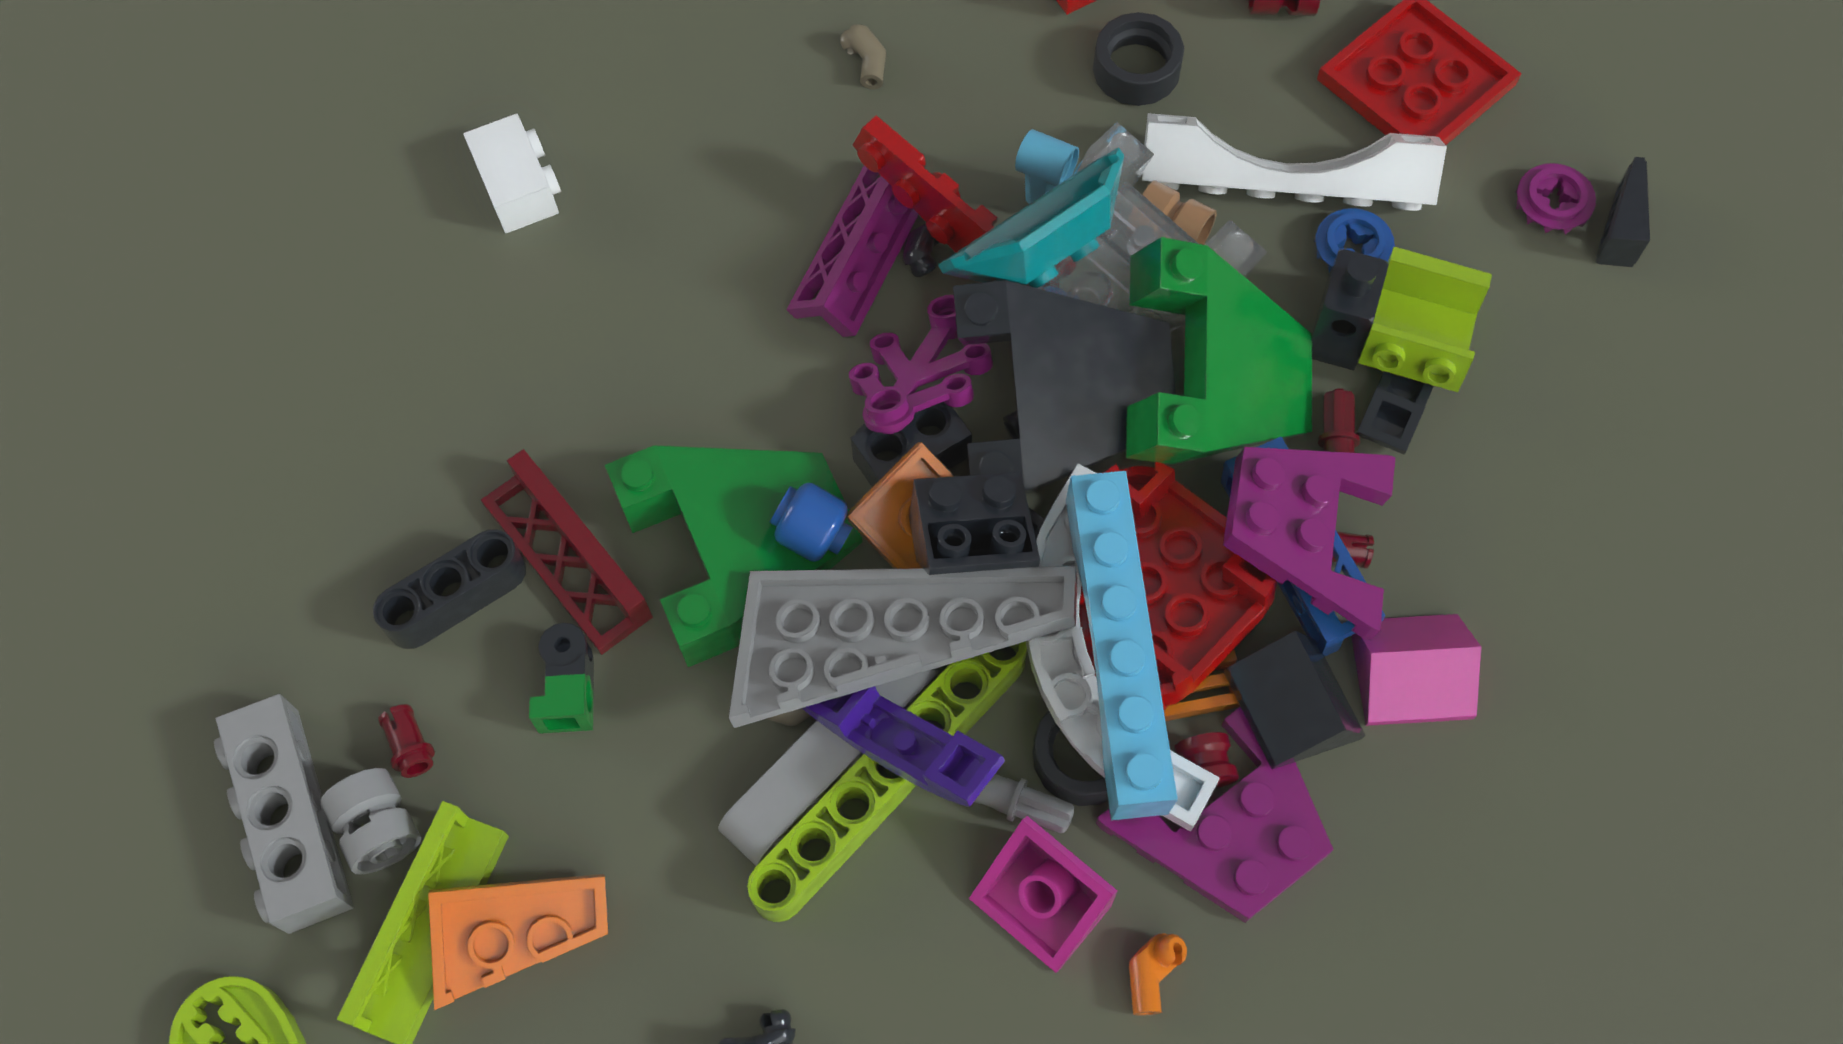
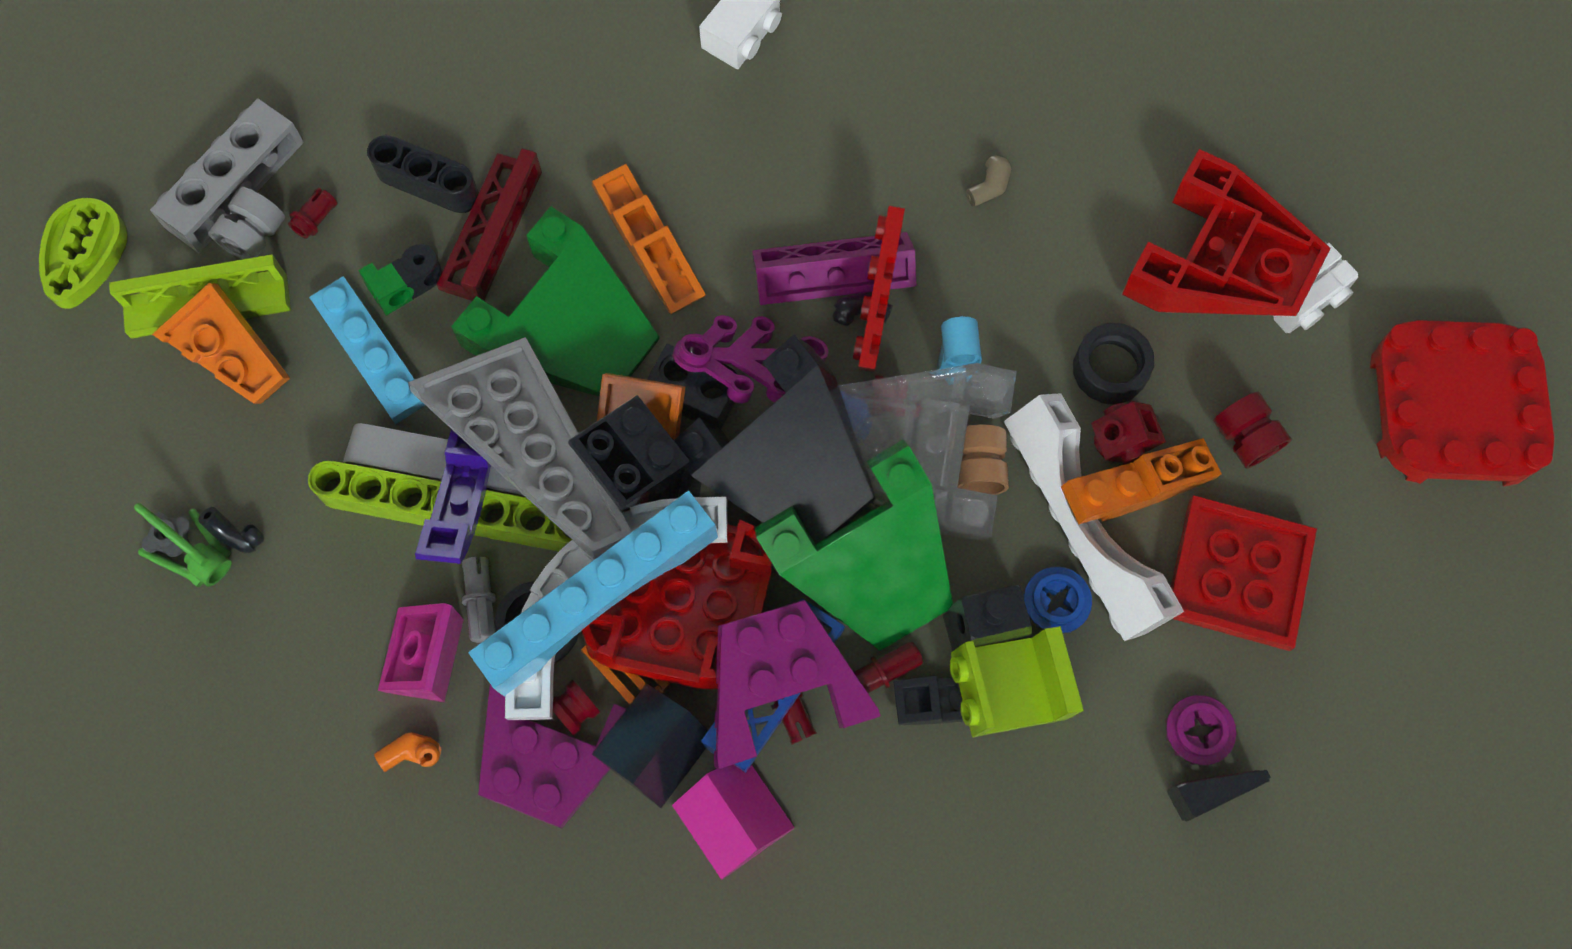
camera: 55 degrees right, 5 degrees up
blue head [769,482,853,562] -> none
teal wedge [938,147,1124,288] -> none
none -> medium azure plate [309,276,425,425]
none -> orange slope [591,164,706,315]
none -> orange slope [1061,438,1222,524]
none -> dark red brick [1091,401,1166,465]

